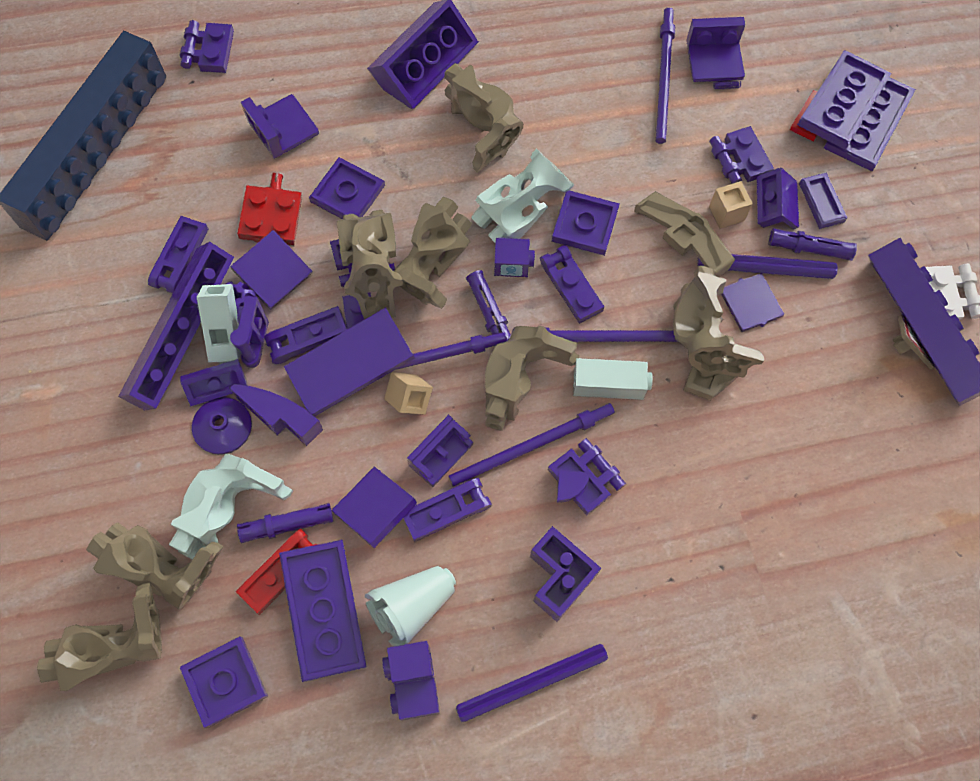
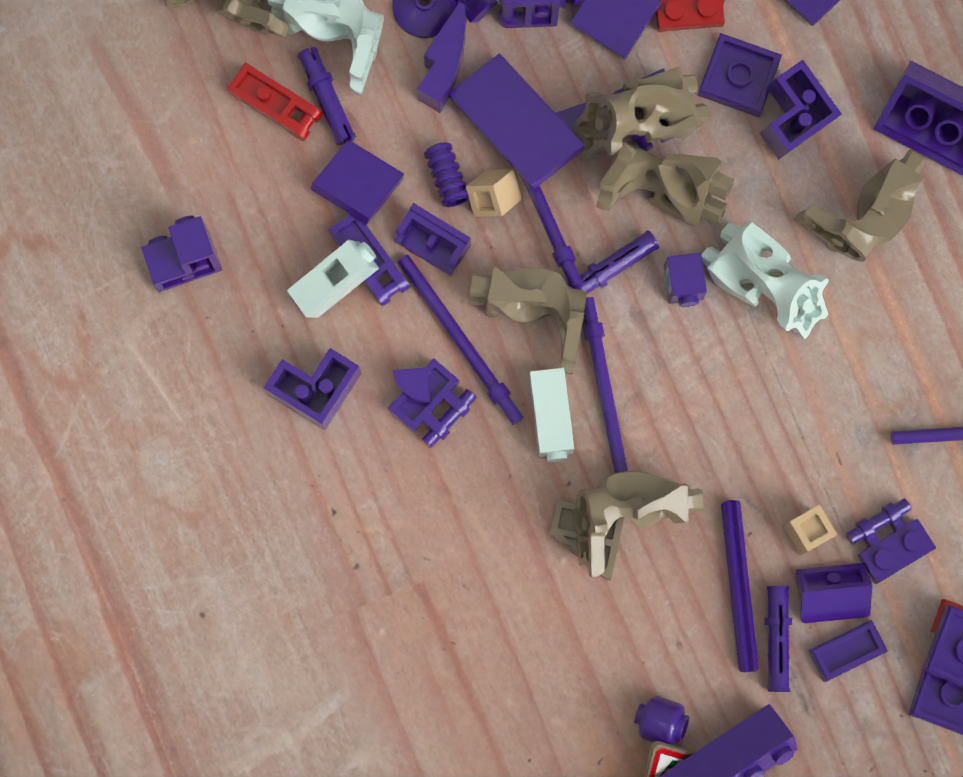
camera: 80 degrees right, 10 degrees up
dark purple plate [180,636,268,728] -> none
dark purple plate [264,306,347,364] -> none
dark purple tile [279,540,367,682] -> none
light aqua cone [365,566,456,646] -> none
dark purple axle [456,644,608,722] -> none
dark purple plate [540,245,605,324] -> none
dark purple plate [551,190,620,256] -> none
dark tan plate [634,191,735,277] -> none
piece [721,273,784,332] -> none
none -> light aqua brick [287,240,379,318]
none -> dark purple piece [424,142,469,207]
none -> dark purple head [634,696,689,745]
none -> dark purple brick [760,60,842,160]

